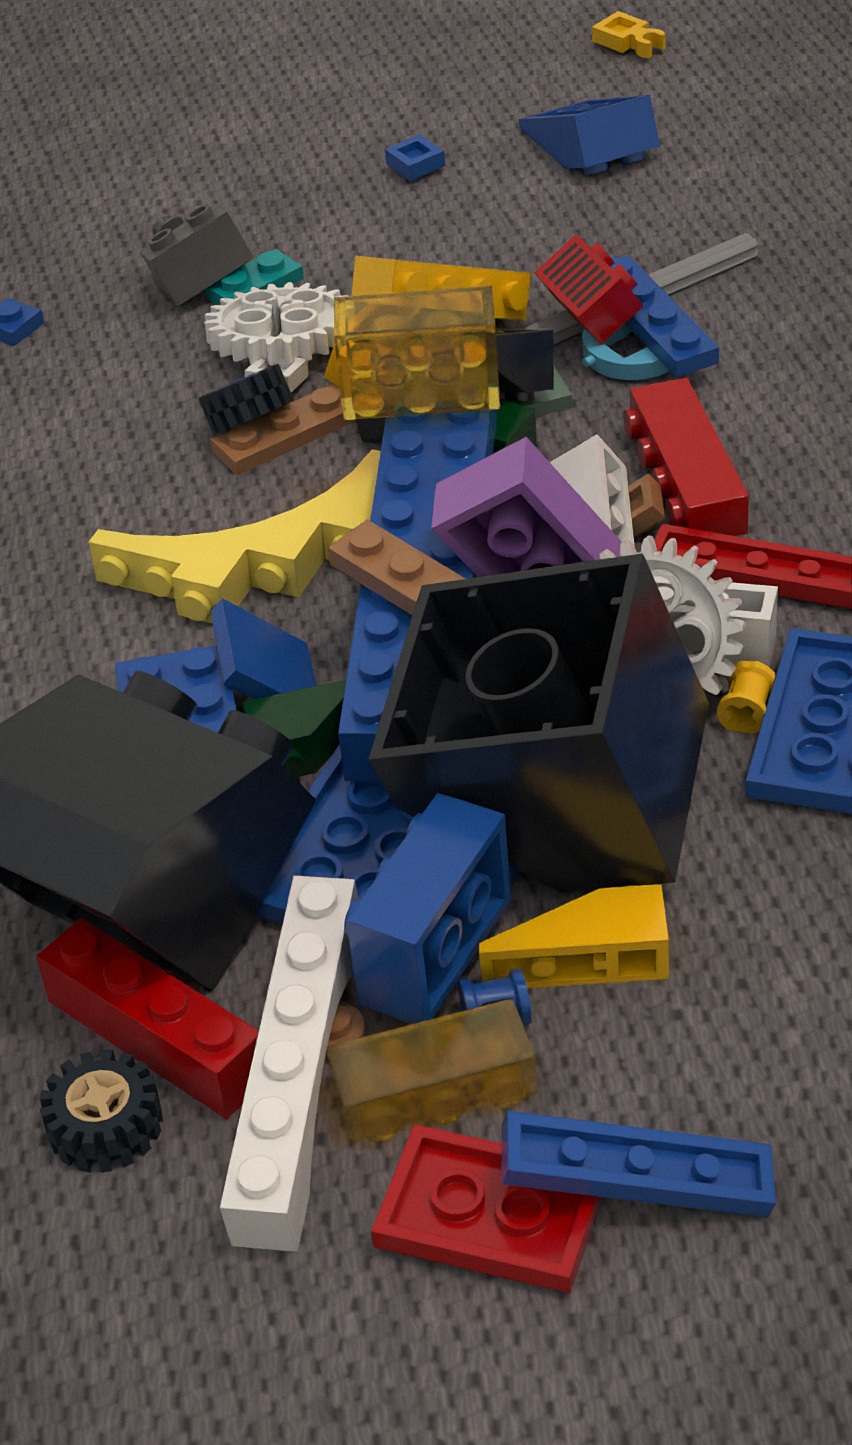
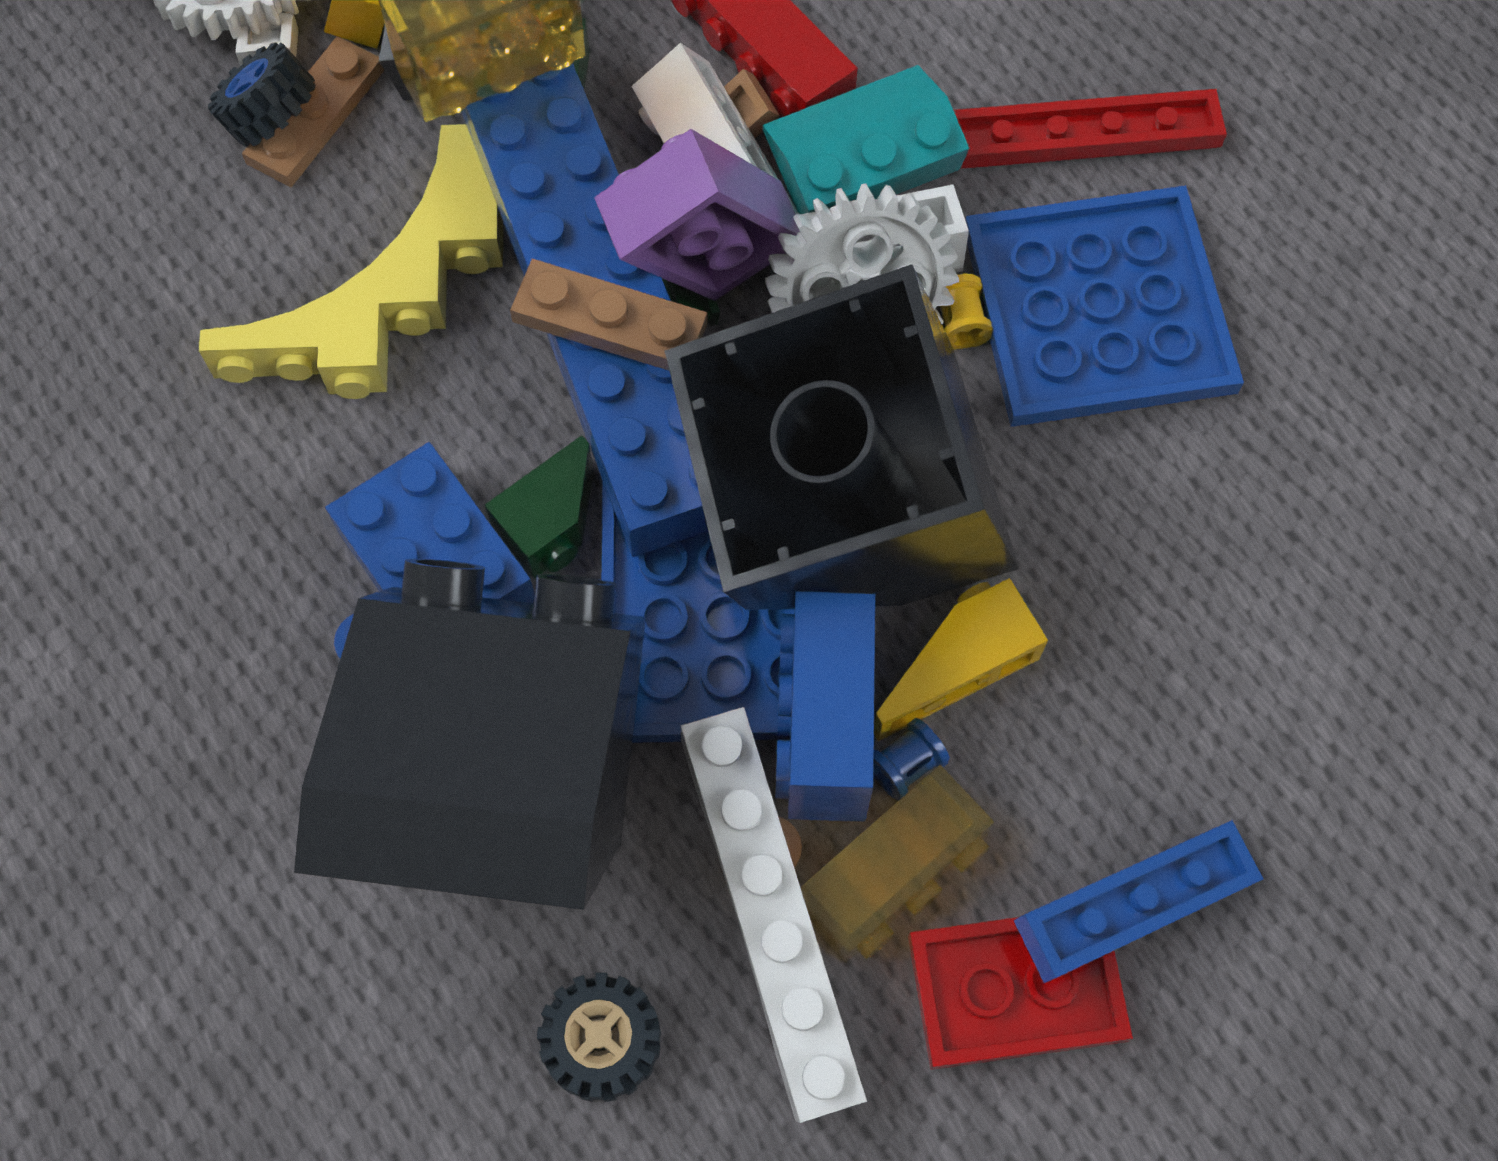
camera: 30 degrees left, 25 degrees up
red brick [36,918,259,1120] -> none
blue tile [211,598,317,699] -> none
none -> teal slope [762,65,969,215]

